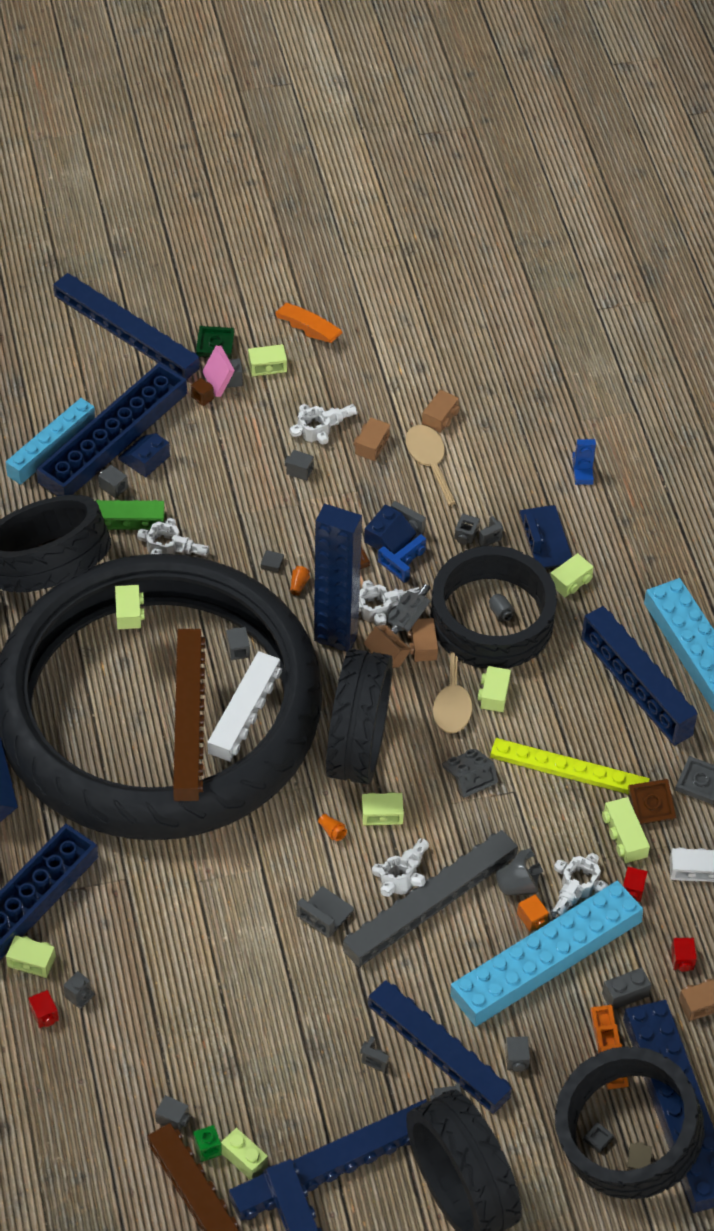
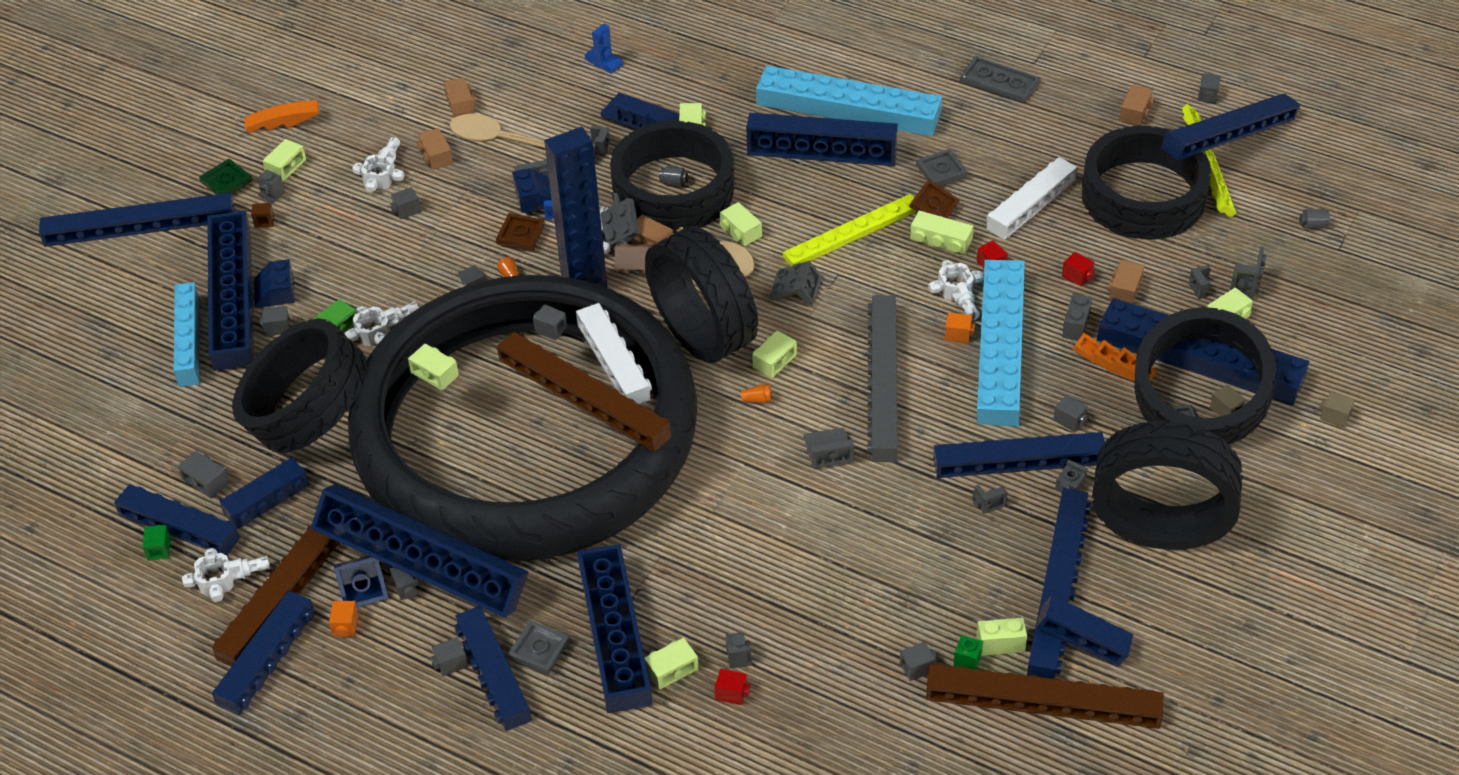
camera: 45 degrees left, 5 degrees down
bright pink tile [202,346,235,397] -> none
white piece [372,838,429,897] -> none
dark grey piece [496,848,543,895] -> none

